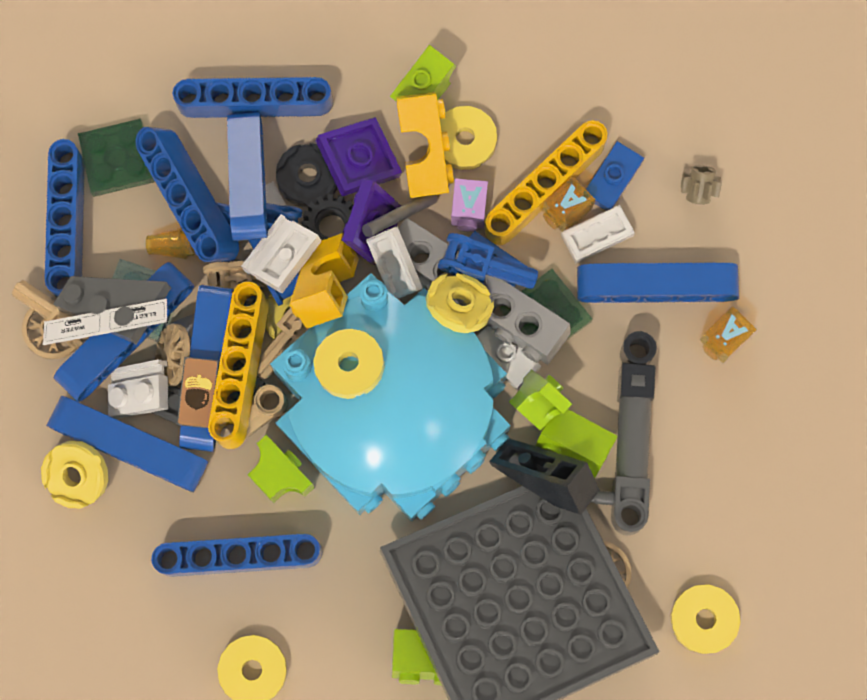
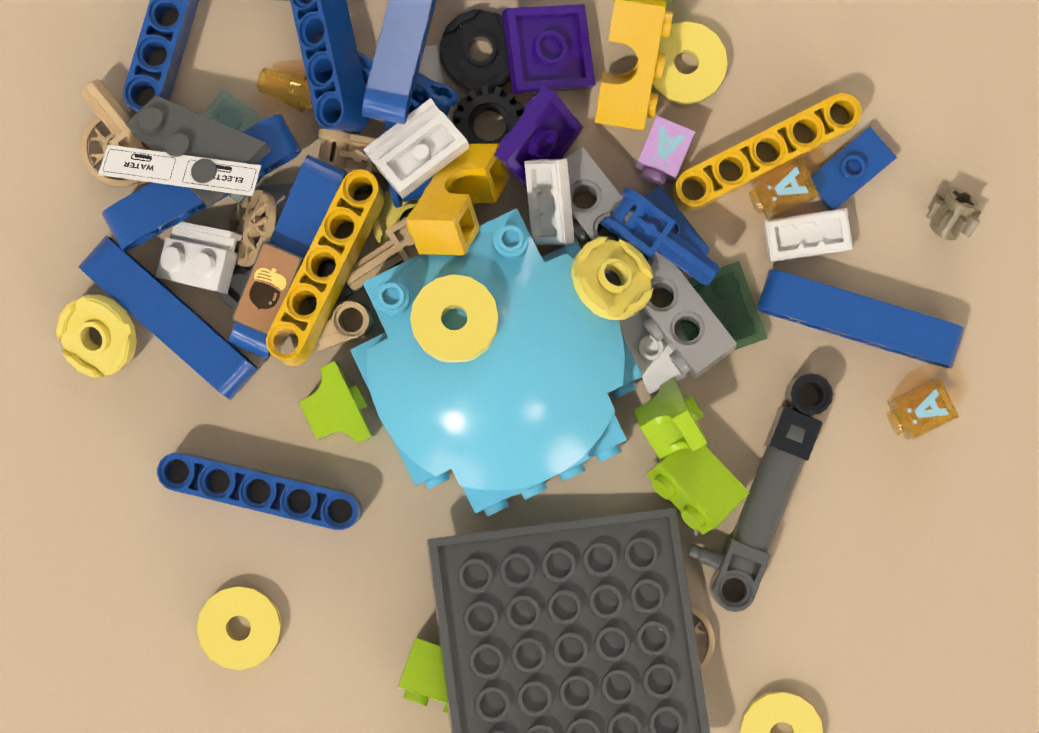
camera: 15 degrees right, 10 degrees up
flat silver bar [362,195,438,237] -> none
black slope [489,438,600,515] -> none

